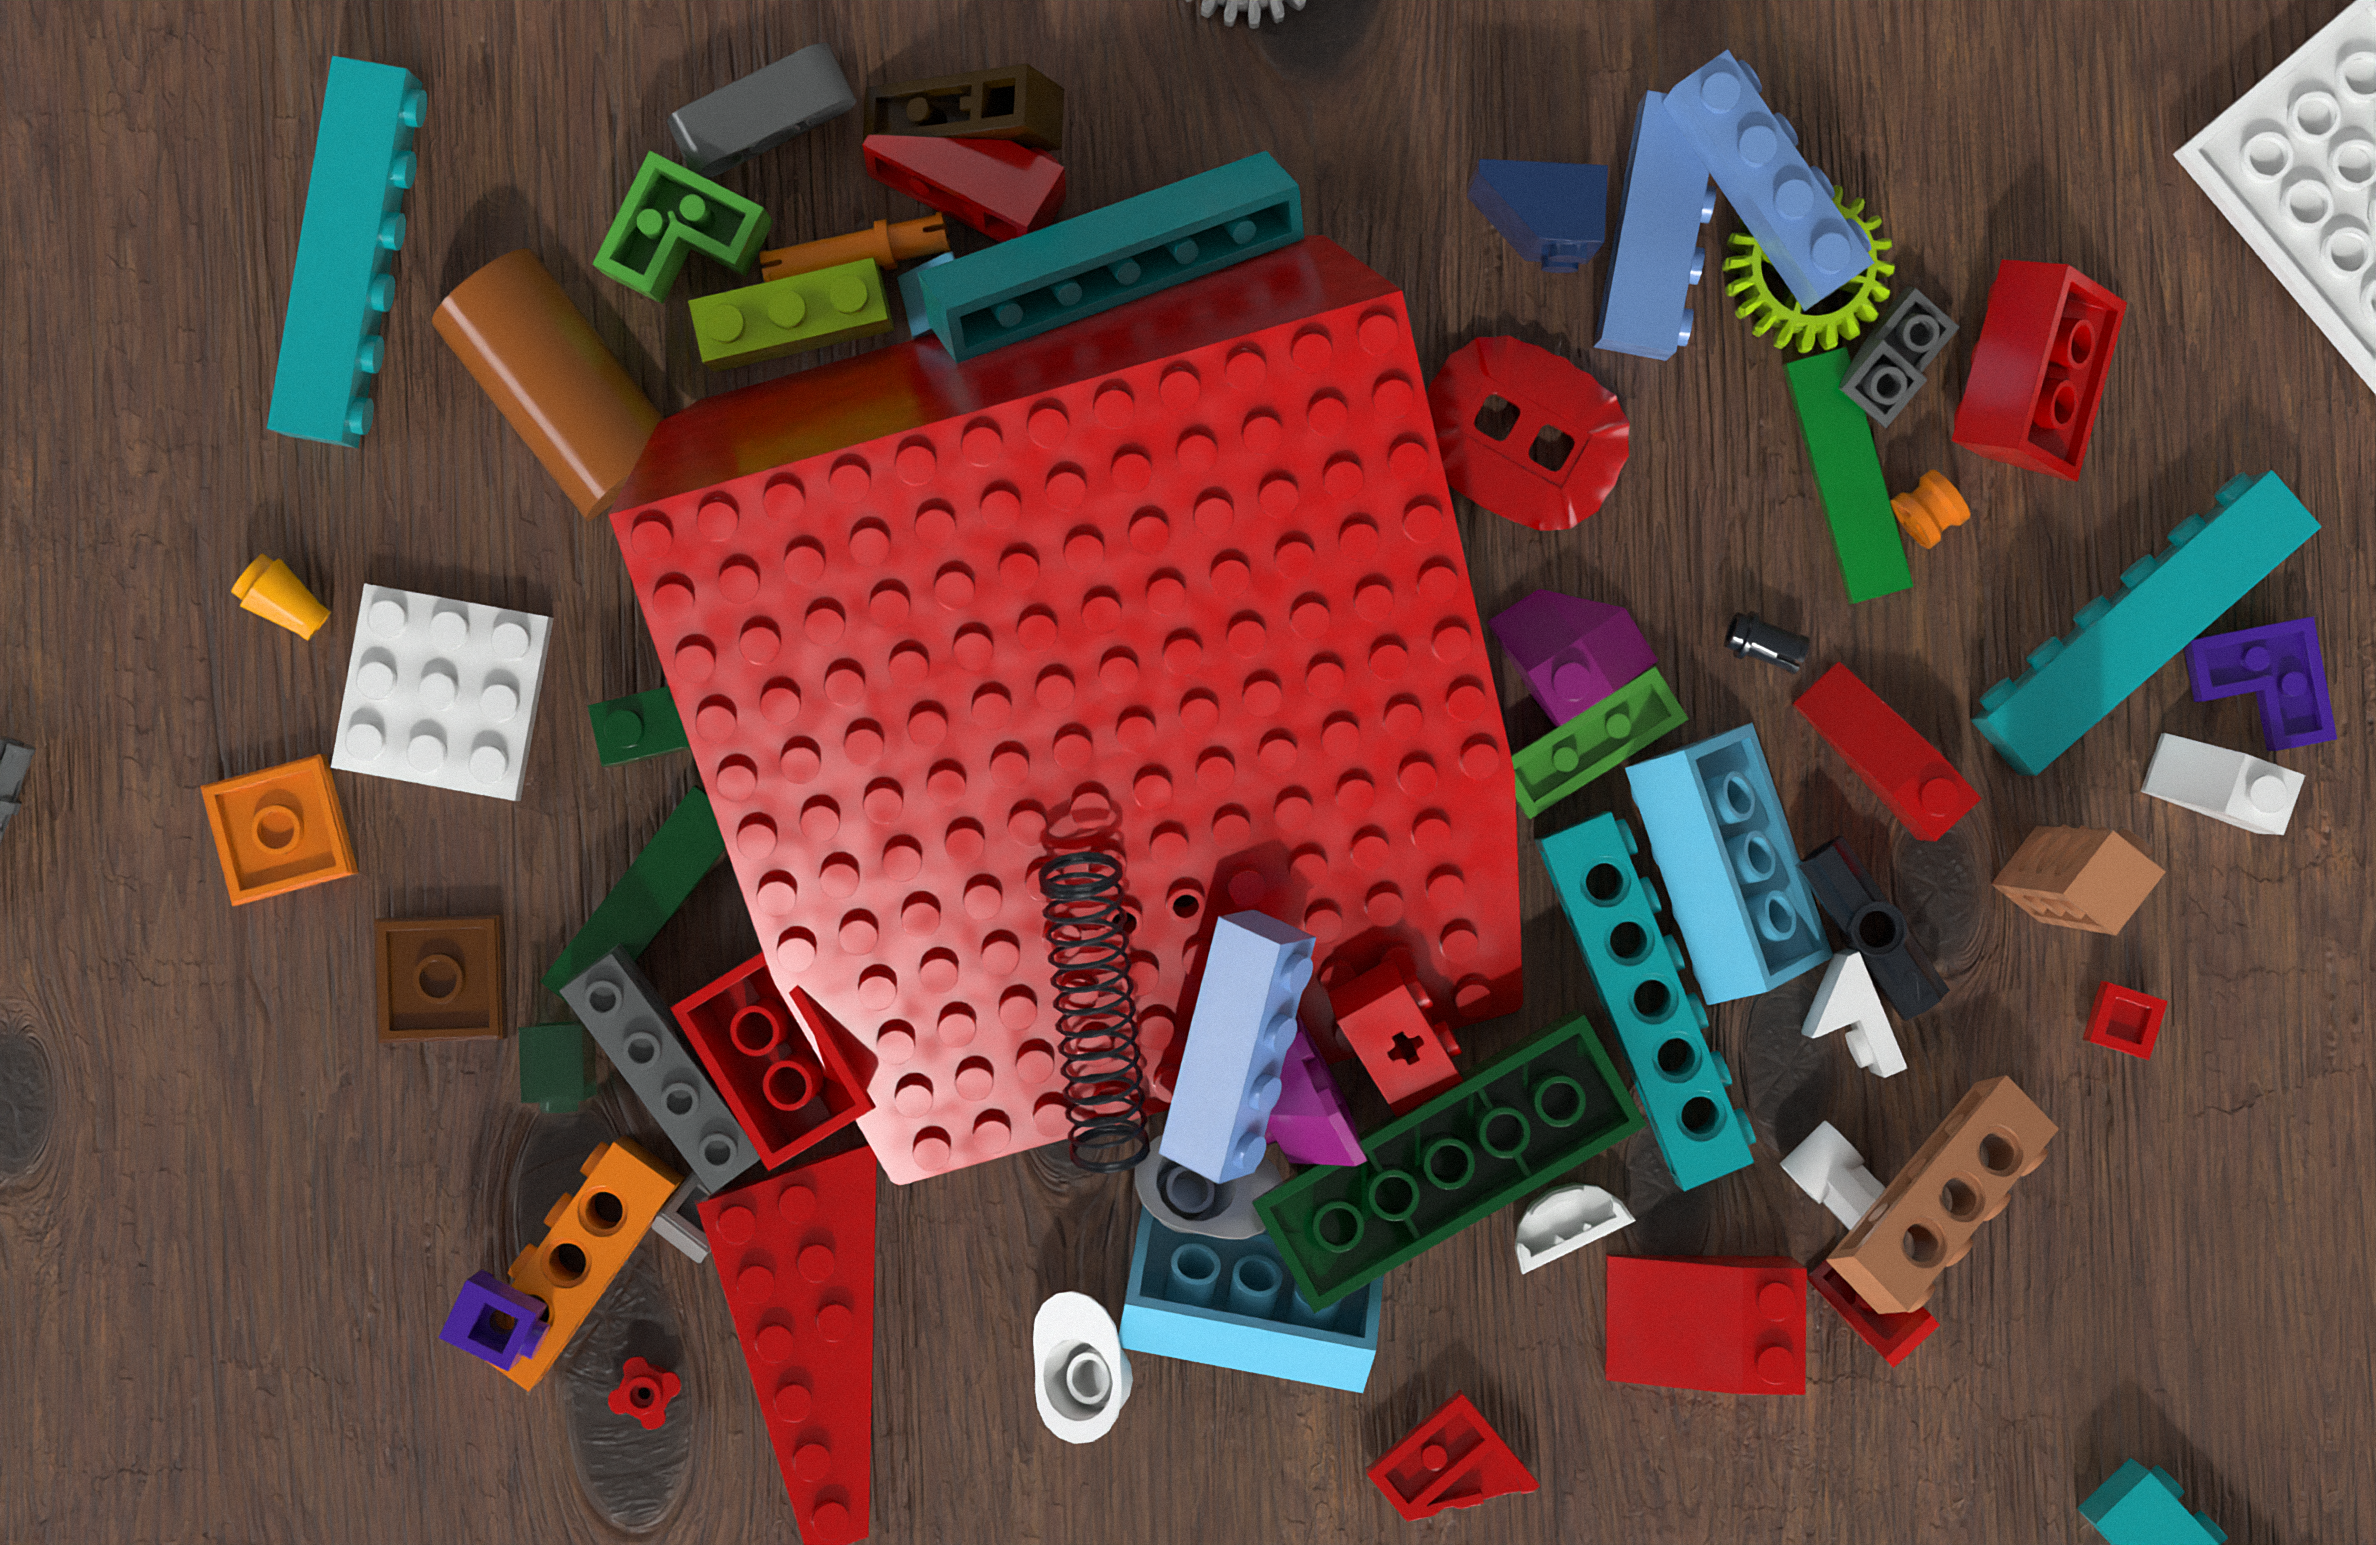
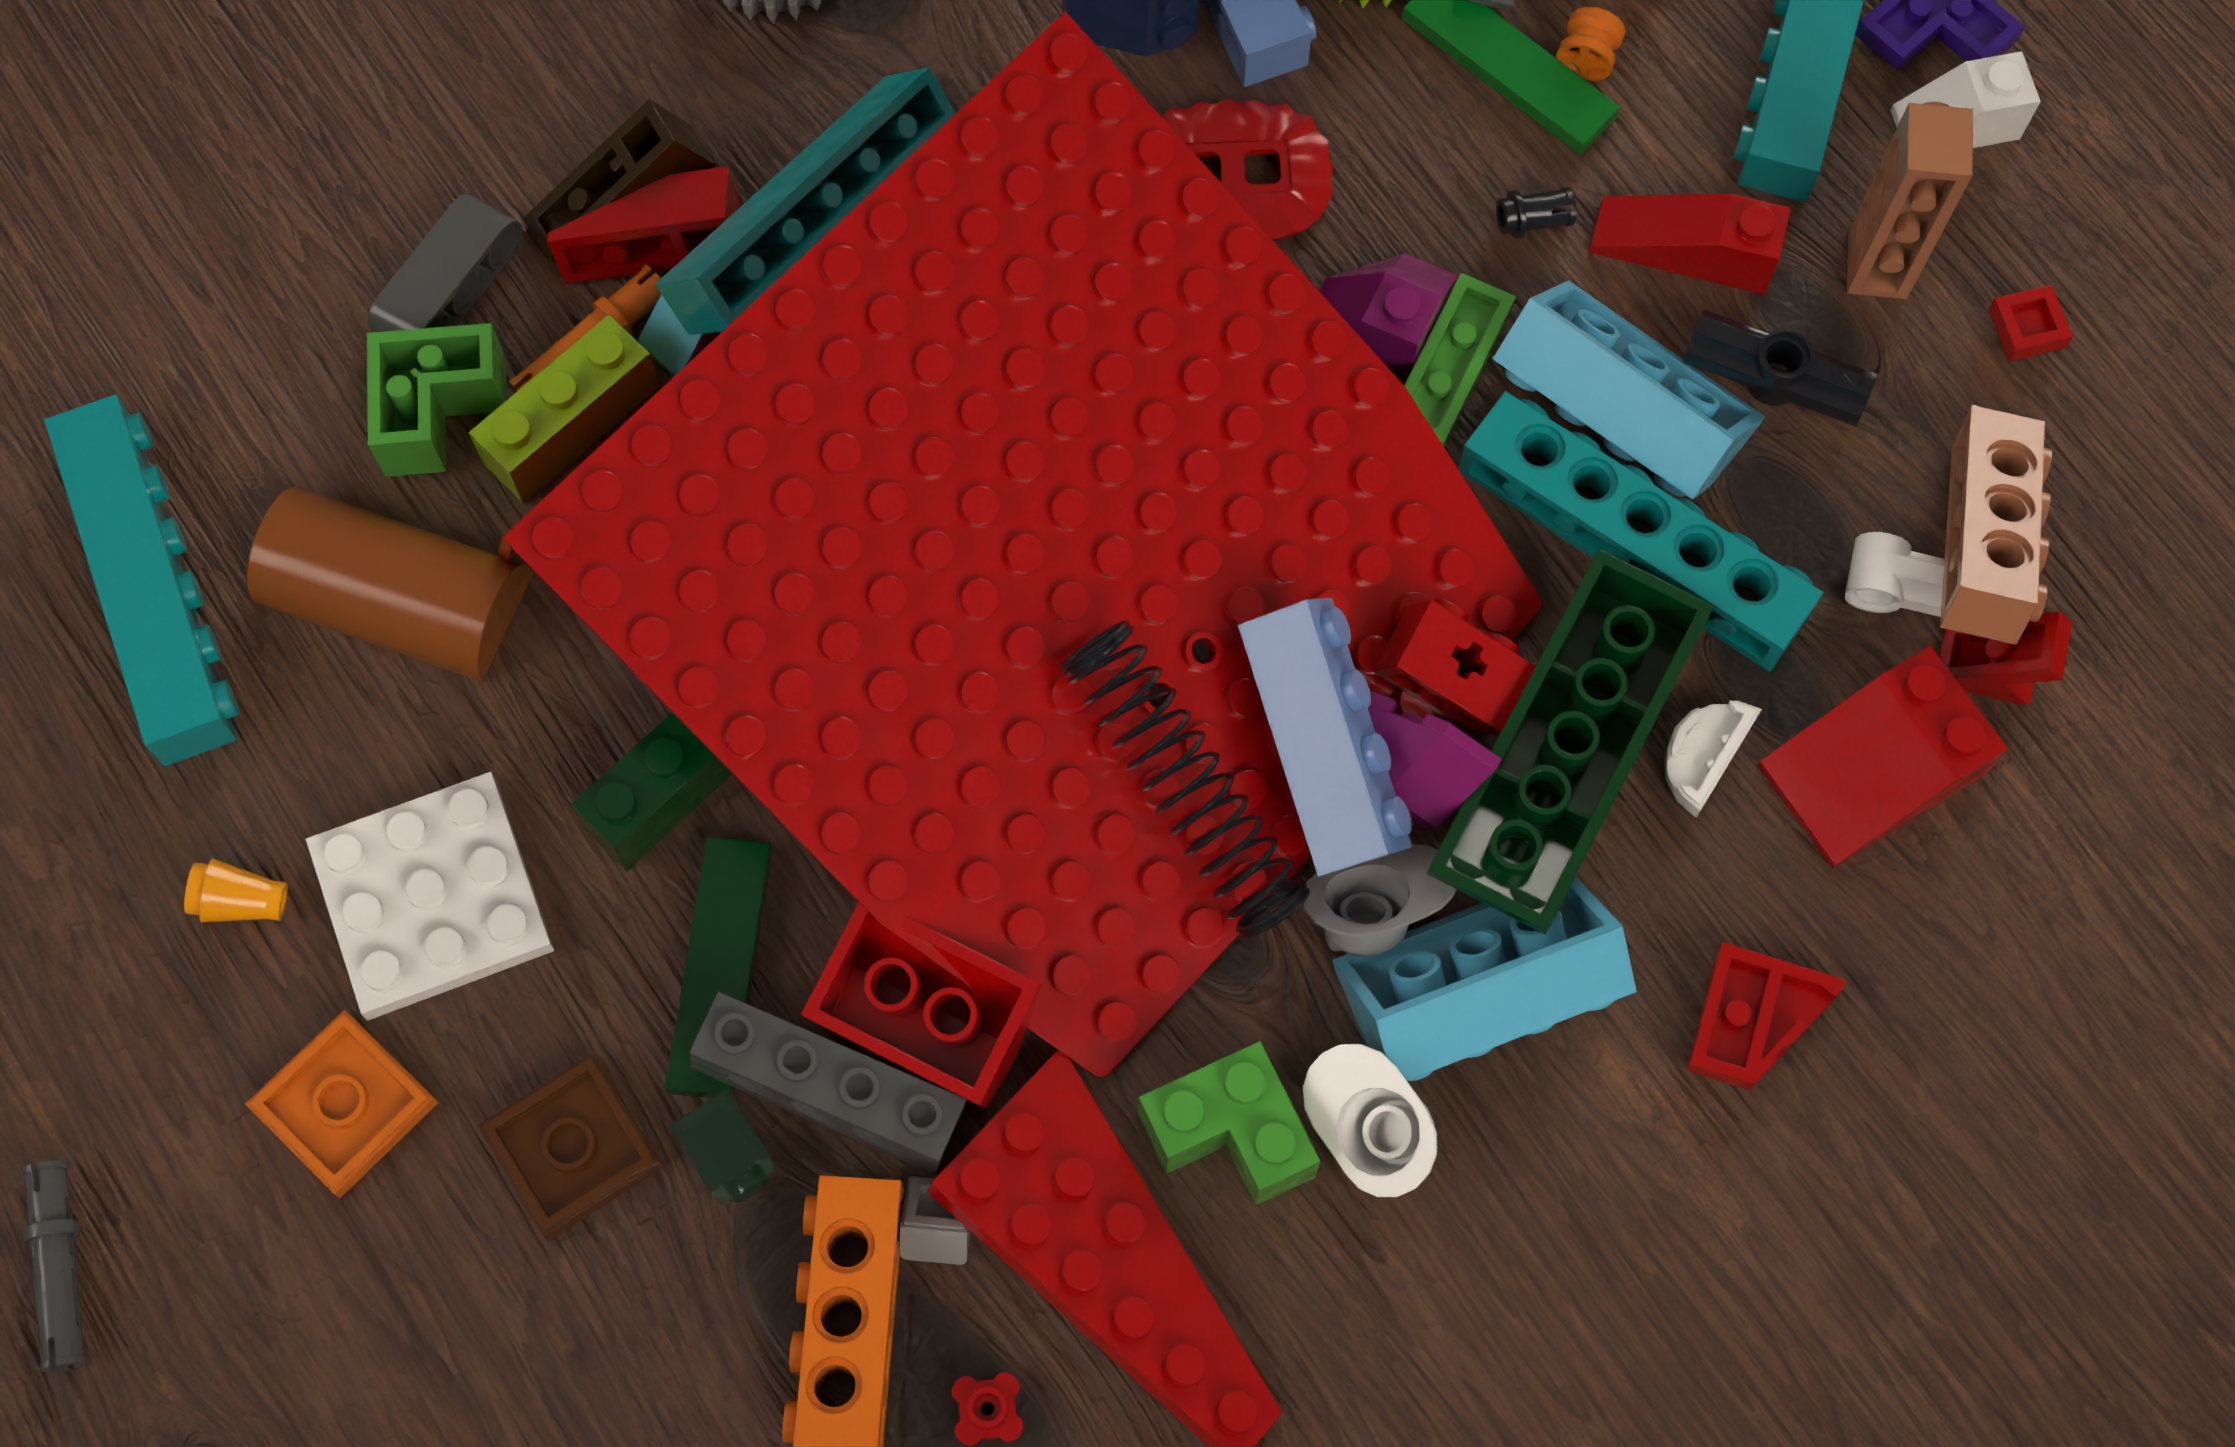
camera: 35 degrees left, 20 degrees down
dark purple brick [438,1269,550,1372] -> none
white slope [1801,948,1907,1078] -> none
none -> bright green brick [1138,1041,1321,1206]

